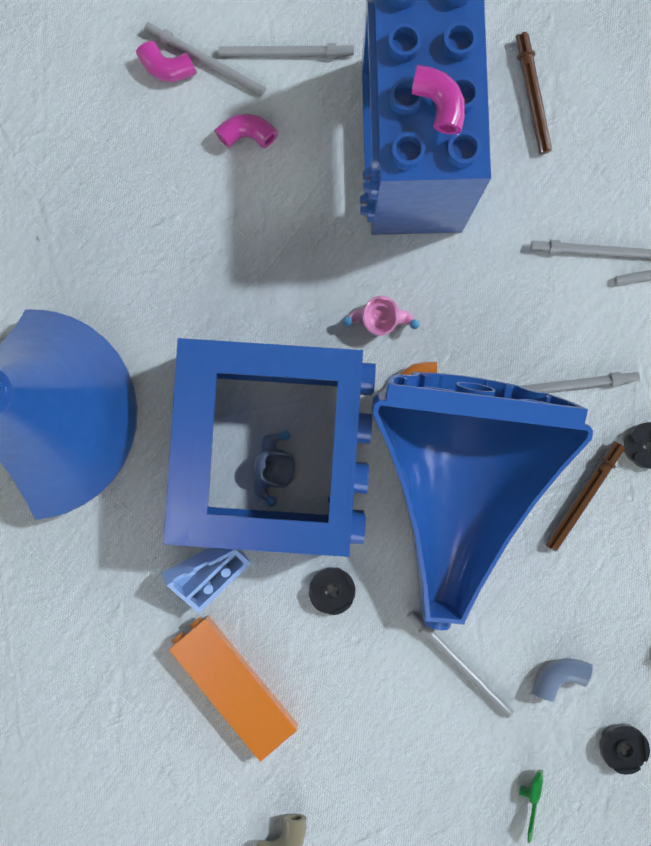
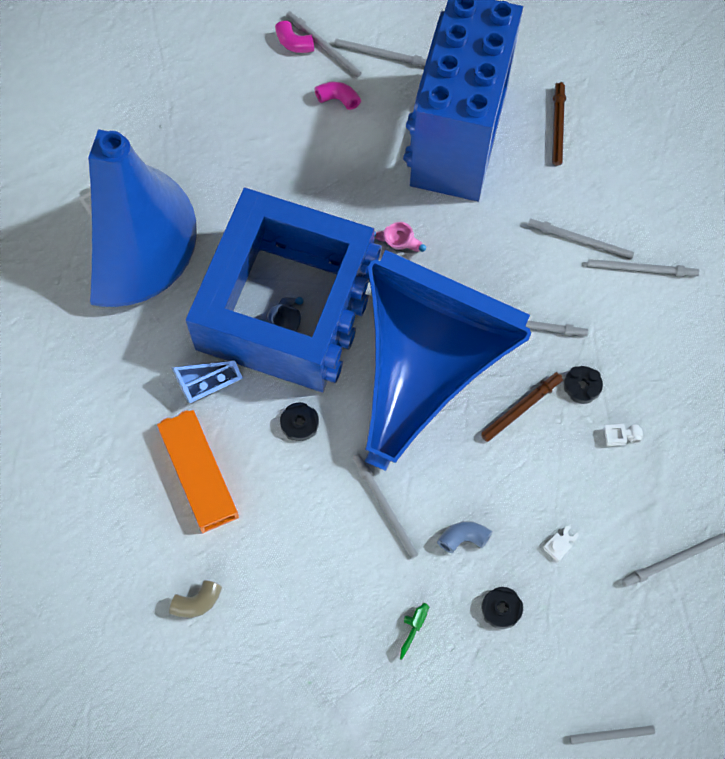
camera: 10 degrees right, 20 degrees down
dark pink cylinder [411,65,465,135] -> none

